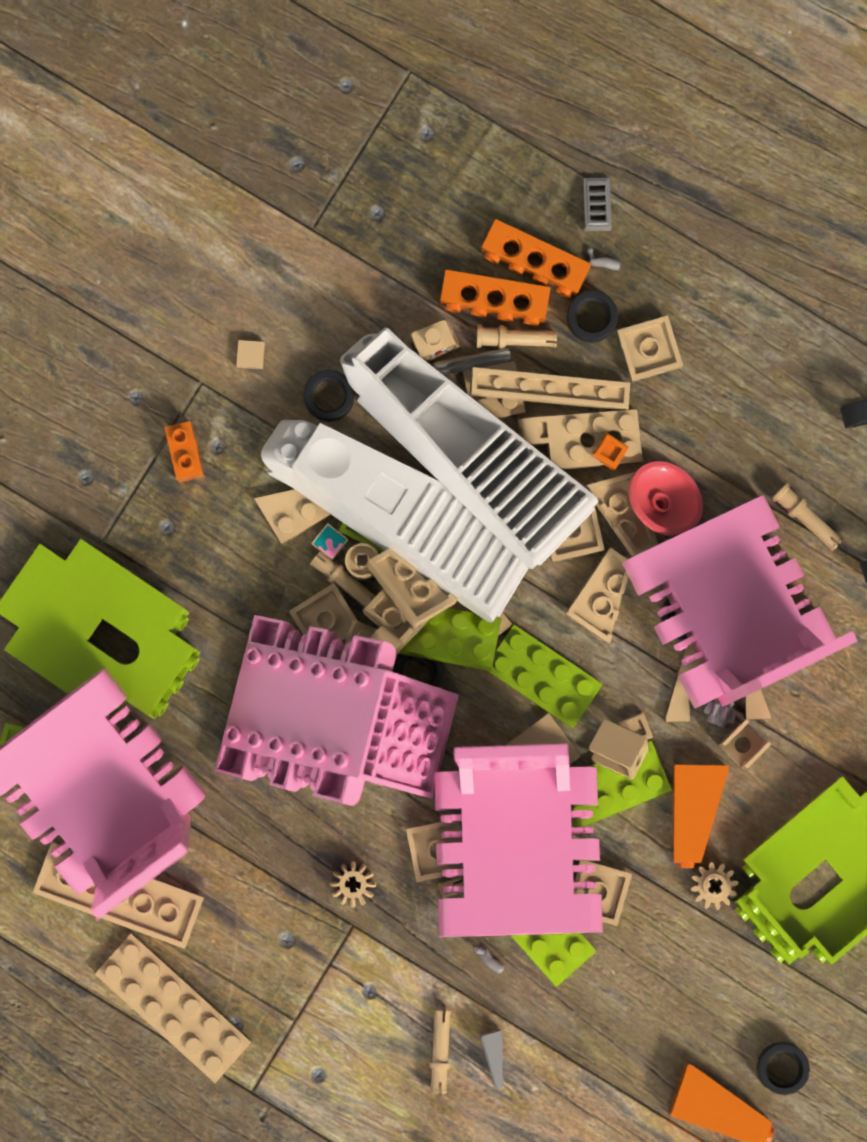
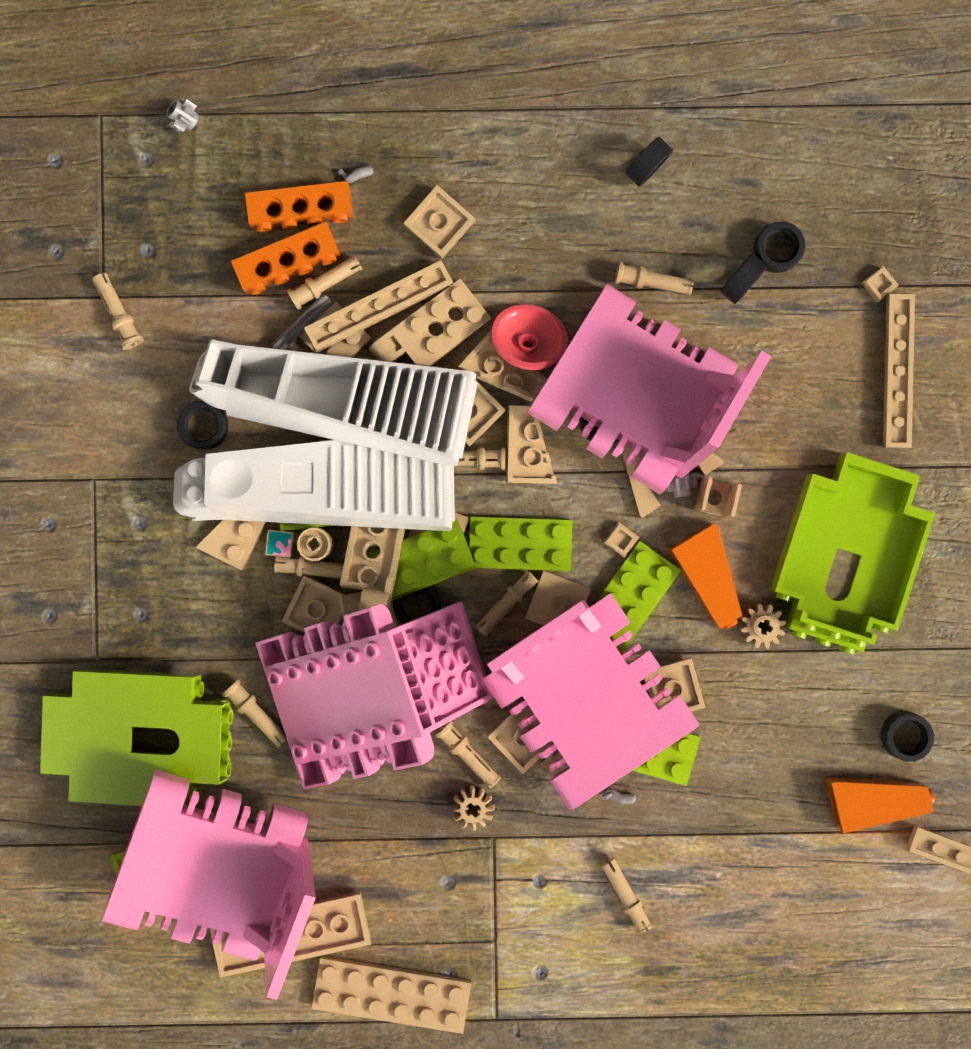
camera: 30 degrees left, 5 degrees up
orange brick [164,421,205,483] -> none
tan tile [236,340,265,370] -> none
tan wing [366,548,458,628] -> none
tan torso [405,319,461,362] -> none
light grey slope [480,1029,503,1089] -> none
black tyre [567,290,618,343] -> none
light grey slope [583,178,612,231] -> none
tan piece [589,720,649,780] -> none
orange tile [591,433,629,471] -> none
none -> tan pin [91,273,144,350]
none -> light grey gear [166,98,199,132]
none -> tan pin [222,679,287,748]
none -> tan pin [434,721,501,789]
none -> tan pin [457,447,506,470]
none -> tan pin [475,570,539,637]

